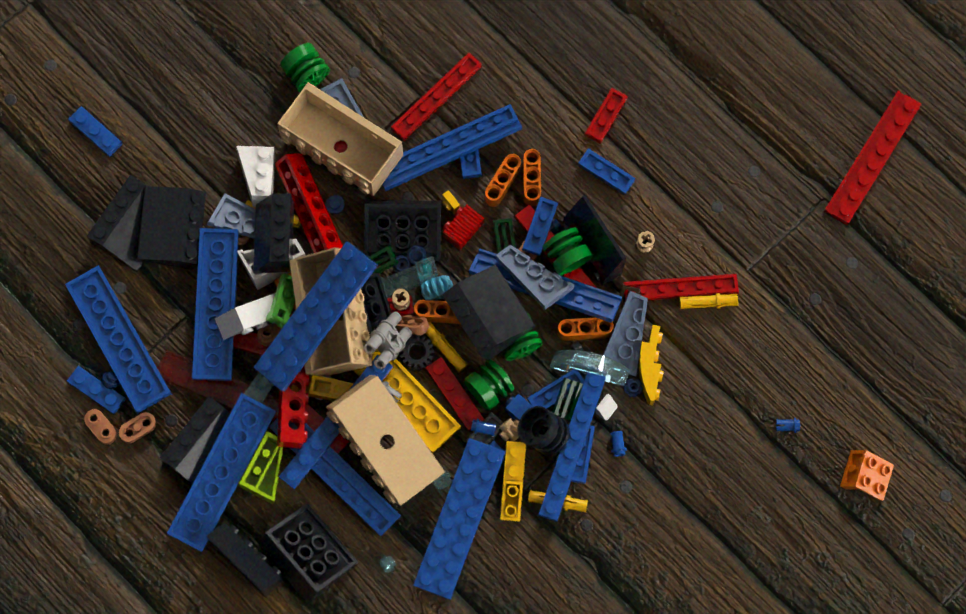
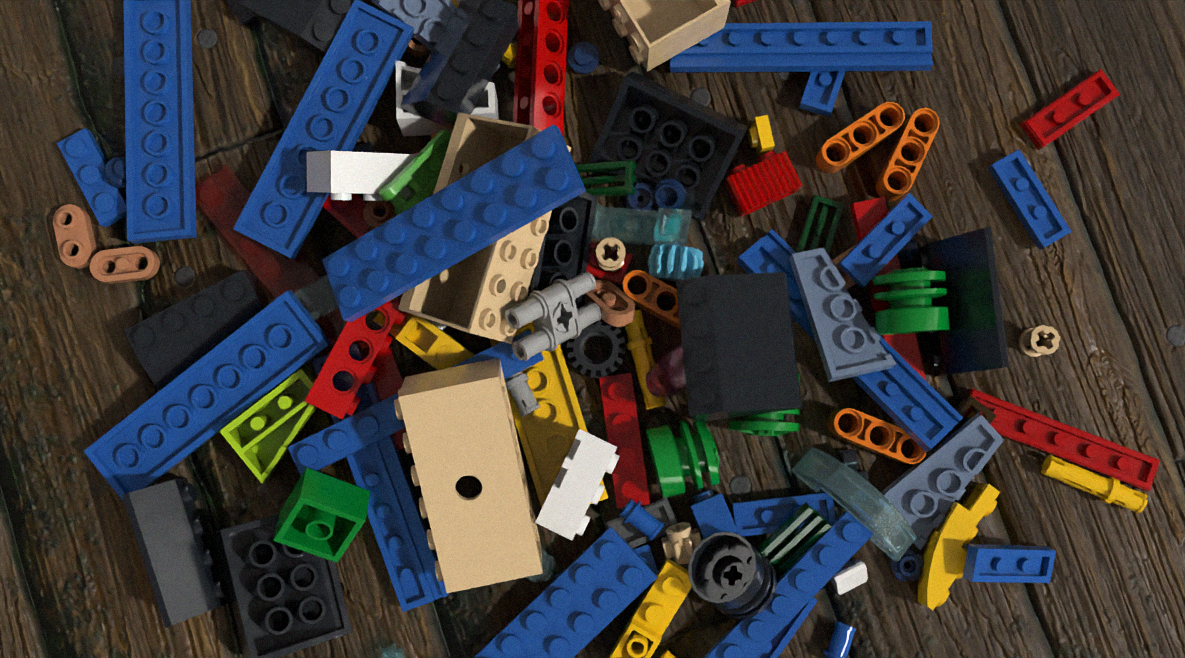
camera: 35 degrees right, 10 degrees up
none -> green brick [273,468,370,563]
none -> white wedge [535,429,620,540]
none -> clear pink plate [646,345,686,398]
none -> blue plate [963,544,1056,583]

